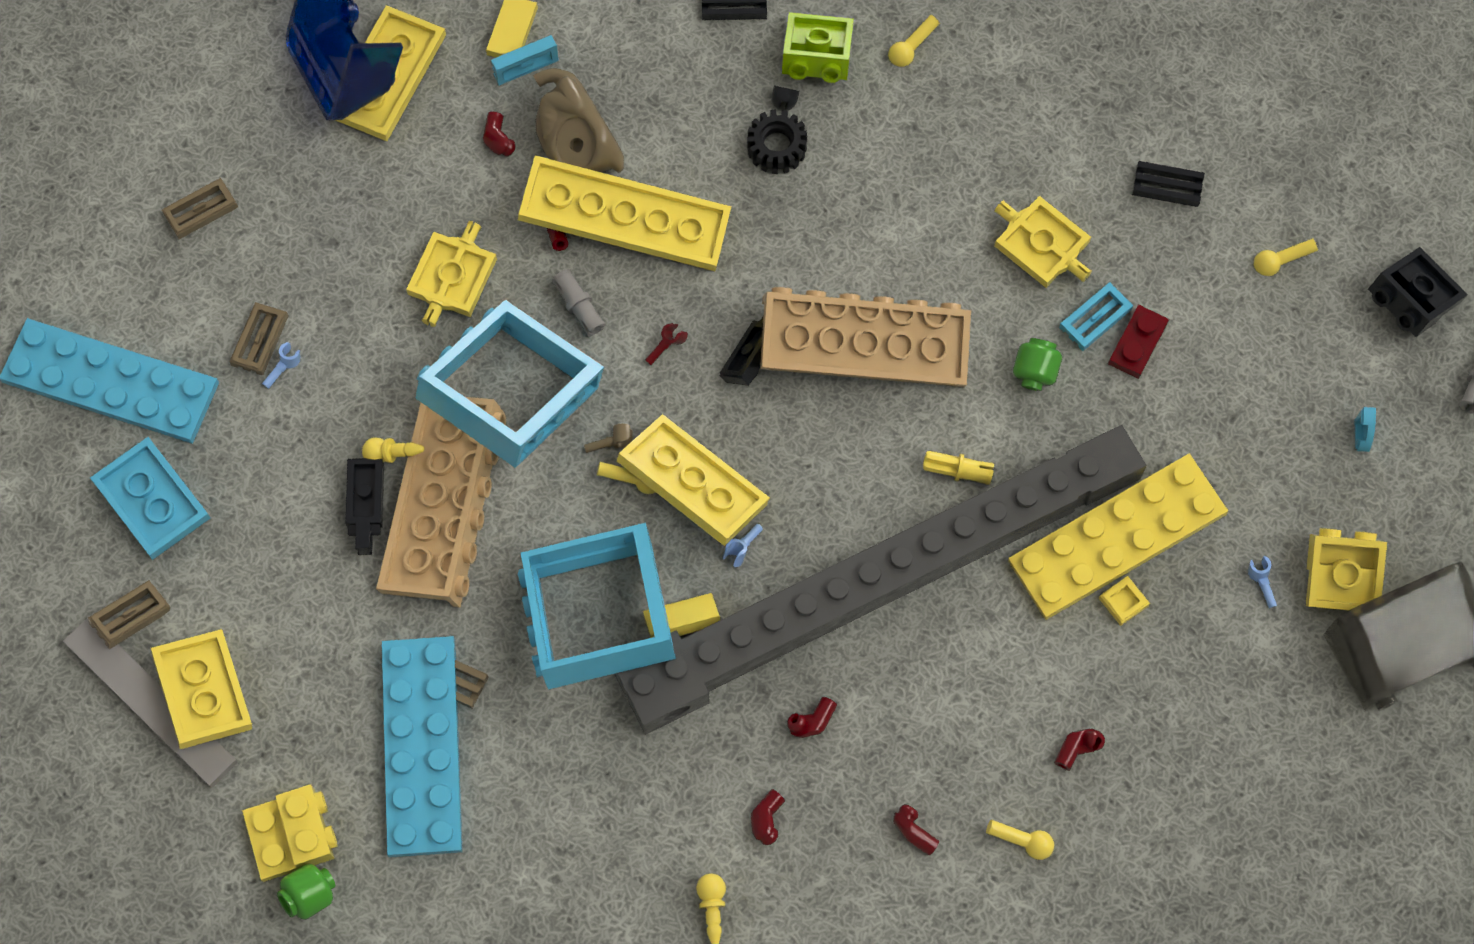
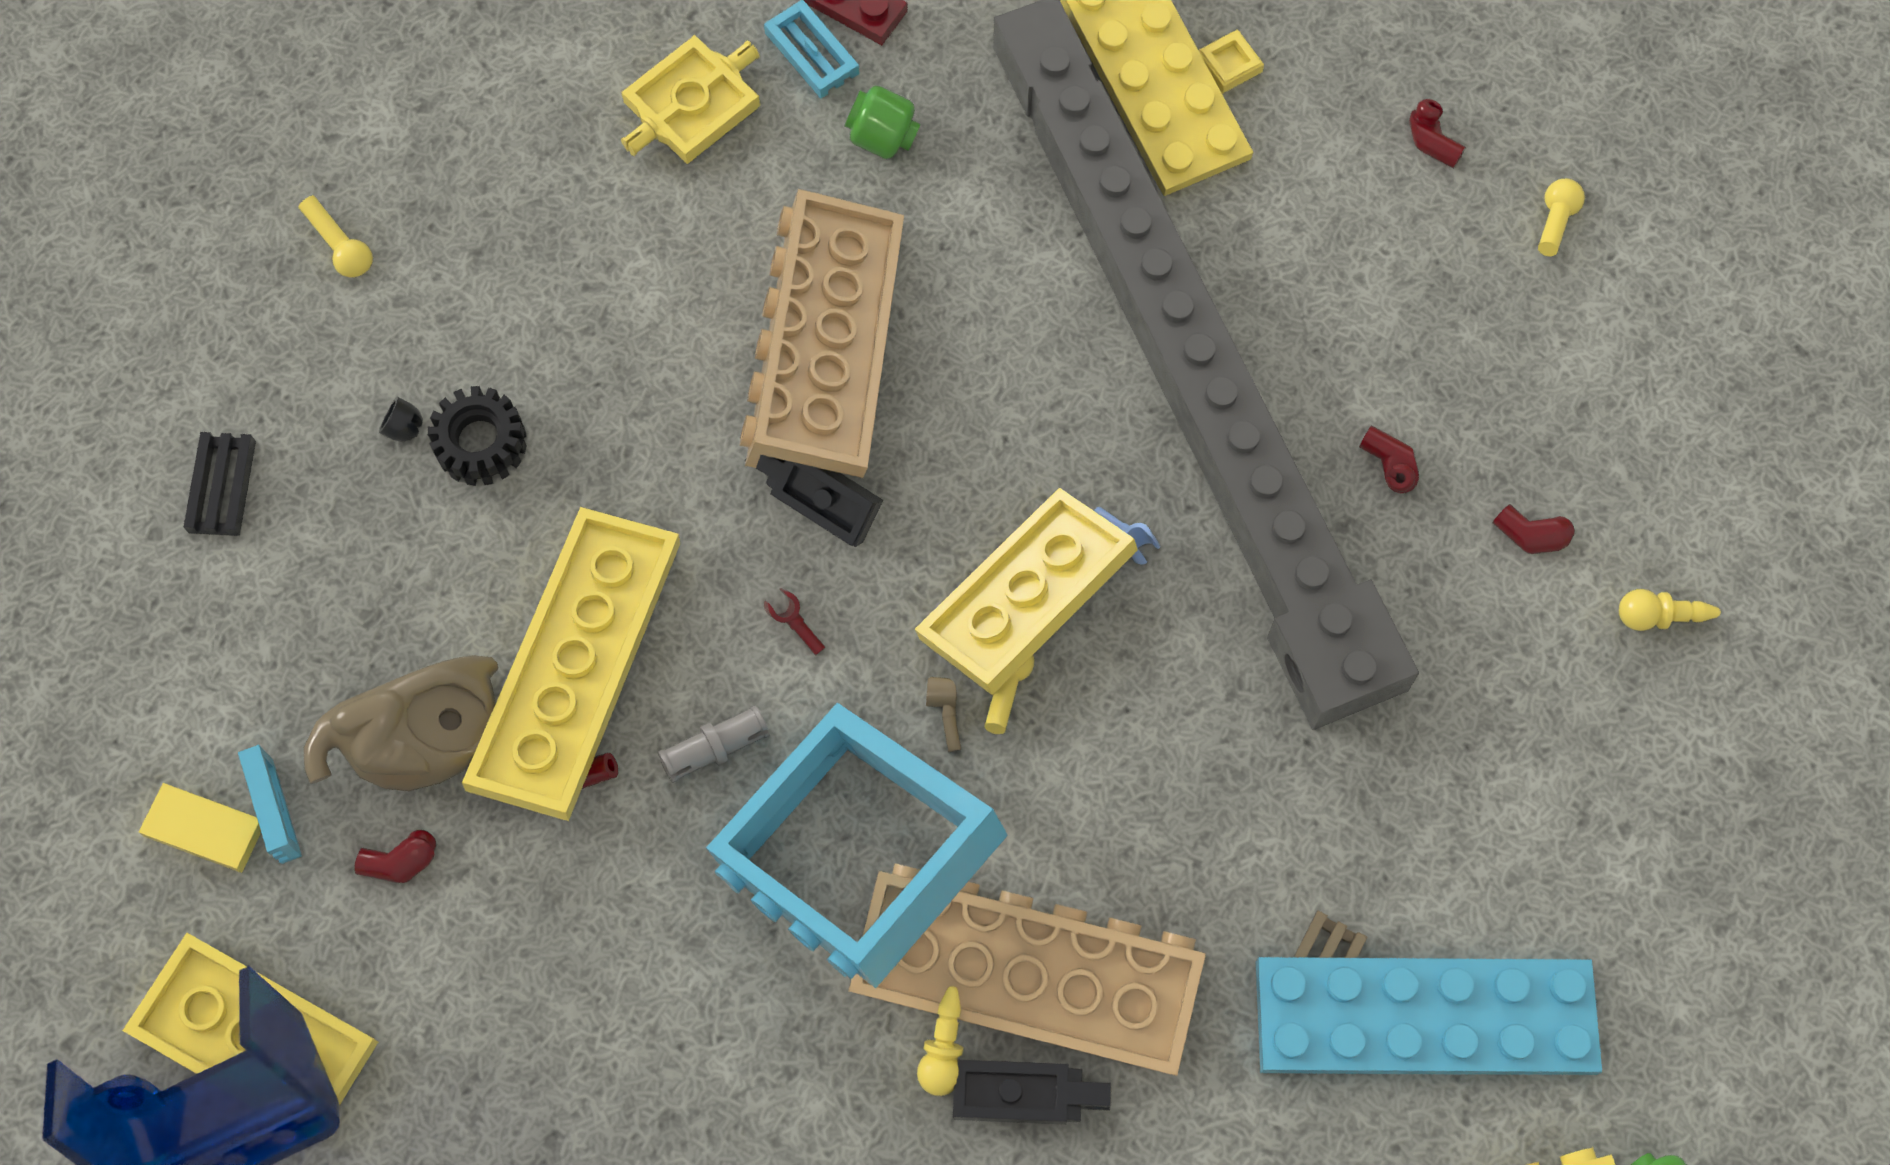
camera: 85 degrees left, 0 degrees up
light yellow plate [406,221,497,327] -> none
medium azure window [518,523,676,689] -> none
light yellow tile [643,593,720,638] -> none
lime plate [782,12,854,83] -> none
dark red arm [893,804,939,855] -> none
light yellow axle [923,451,994,485] -> none

